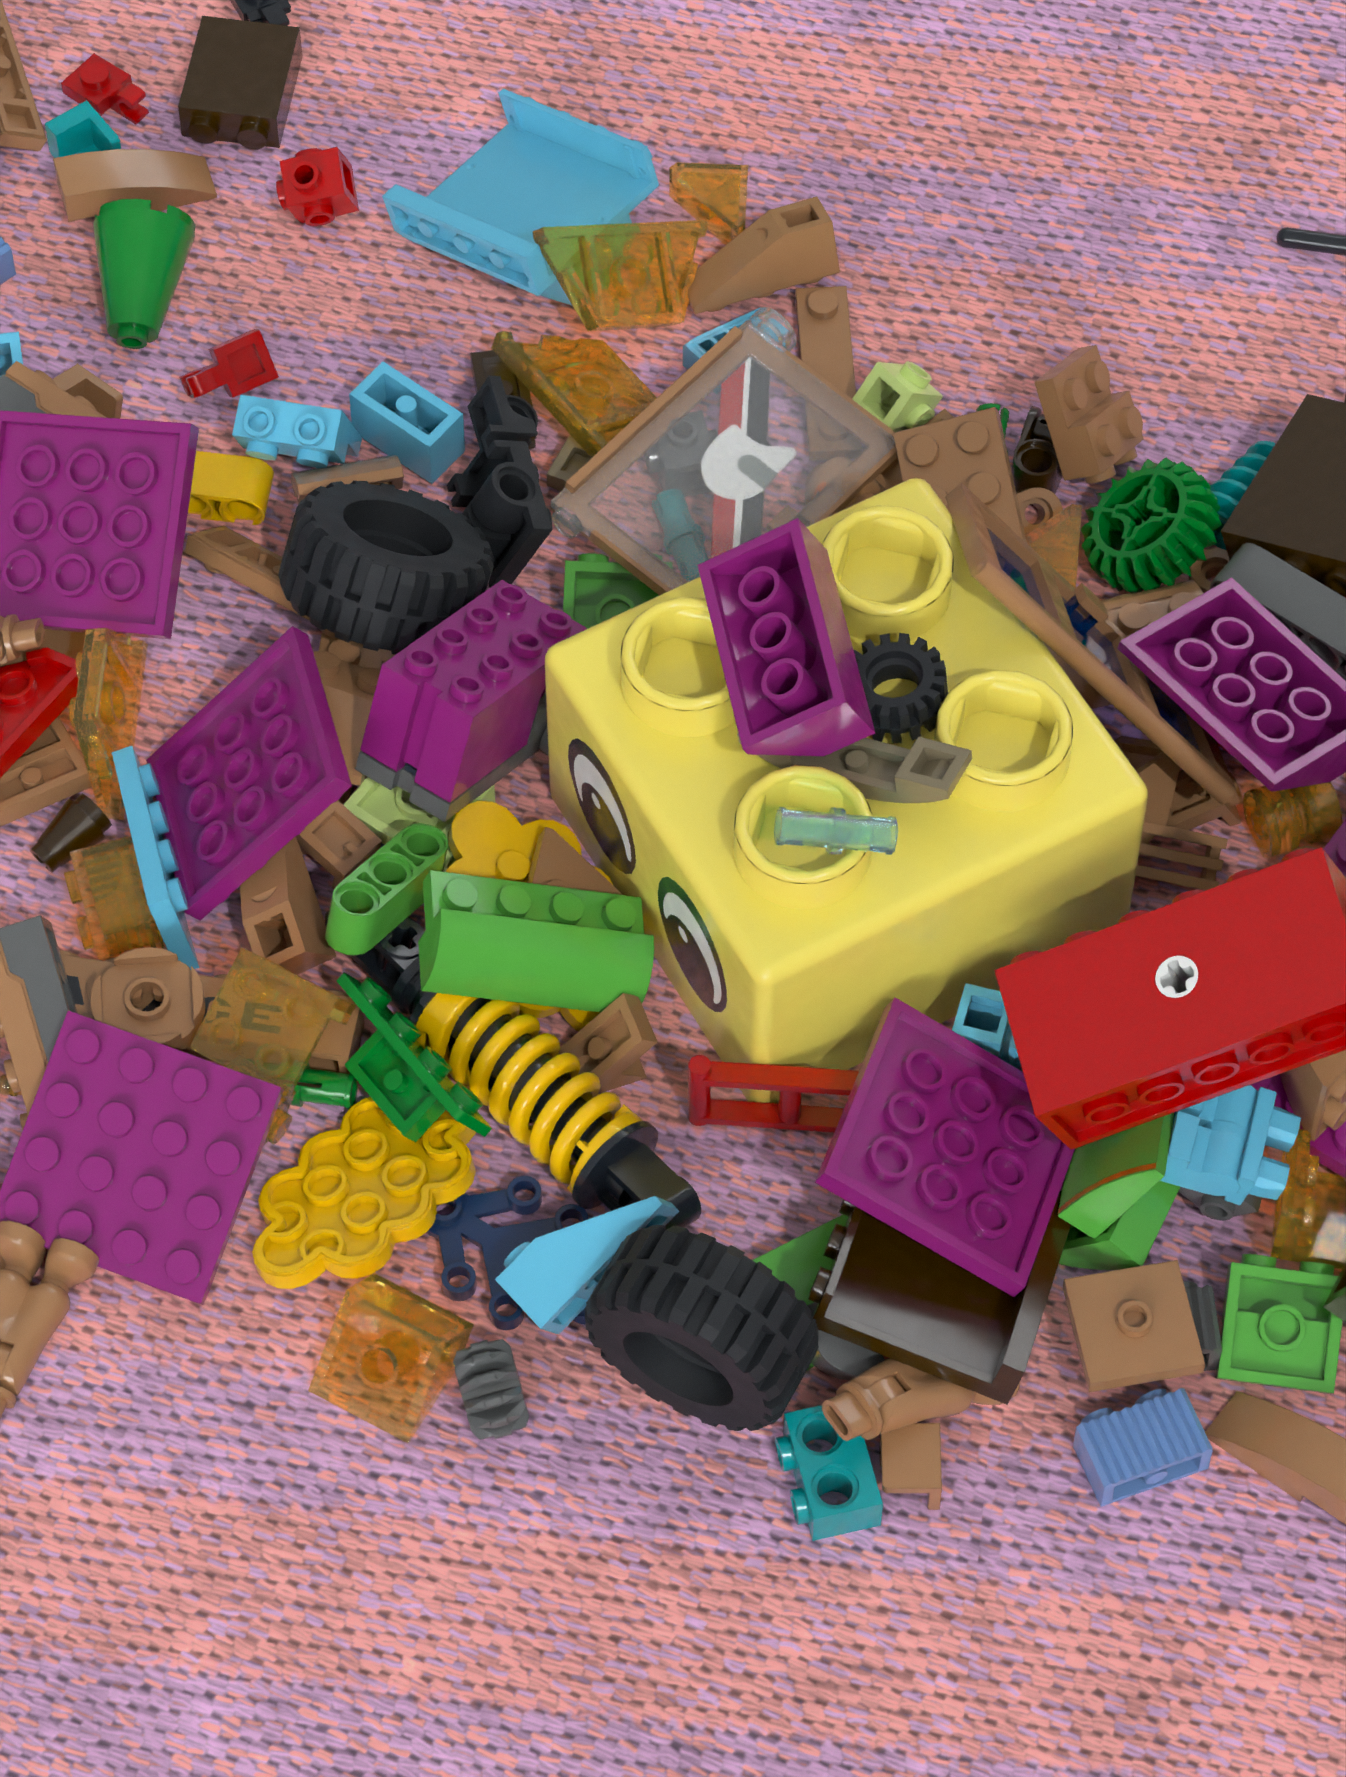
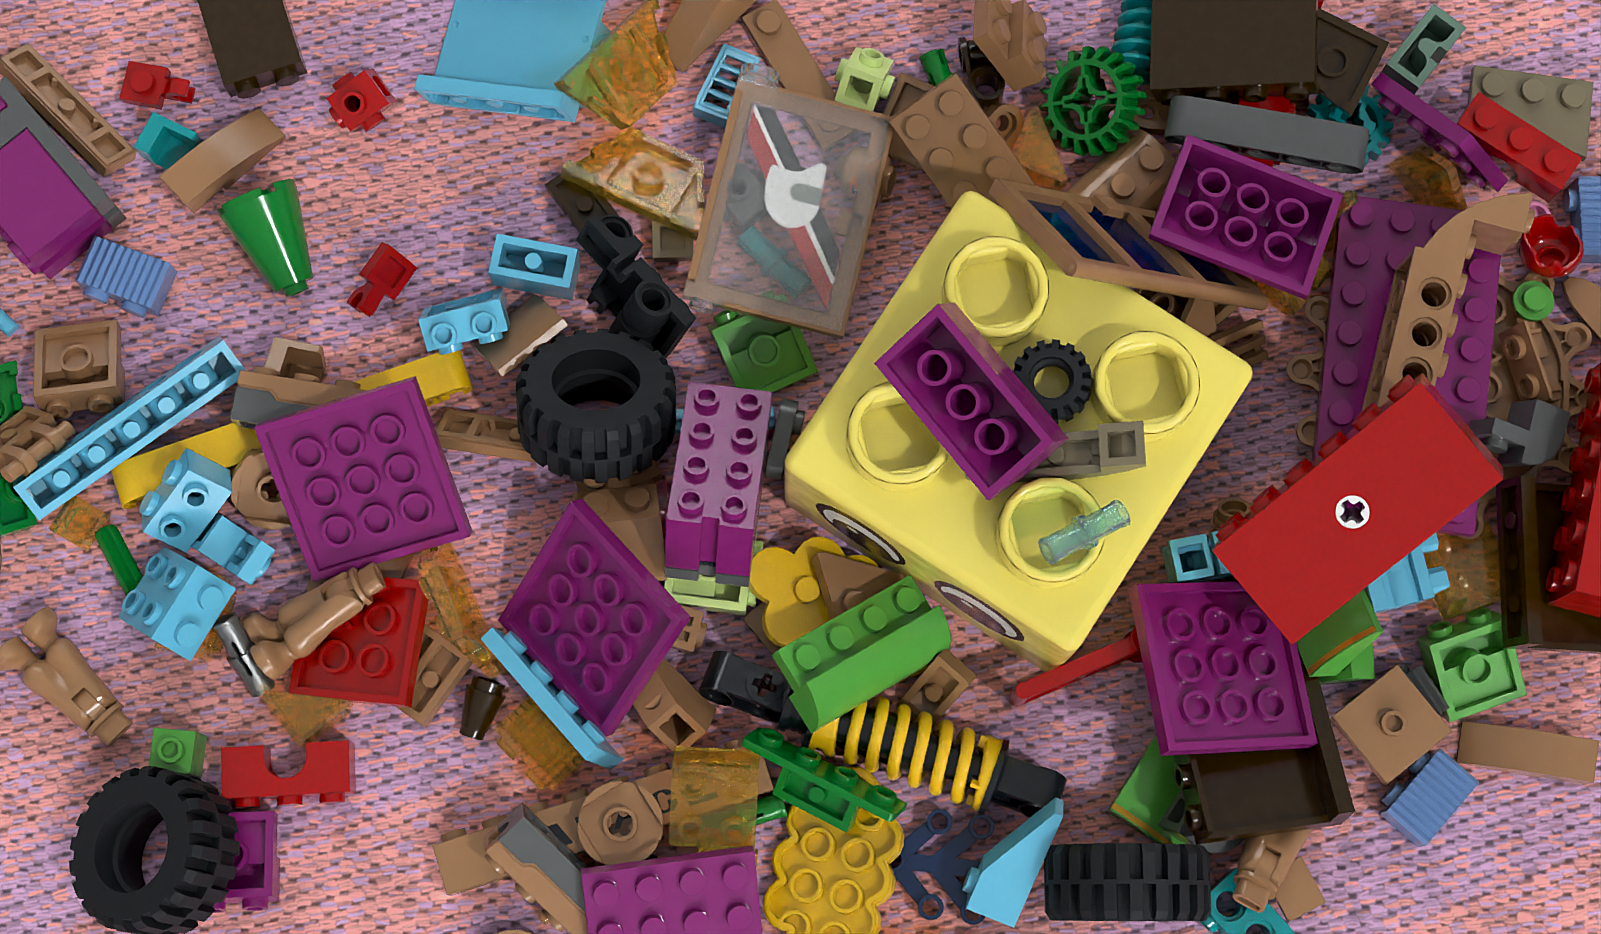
camera: 30 degrees left, 20 degrees up
bright green beam [325,823,448,955] -> none

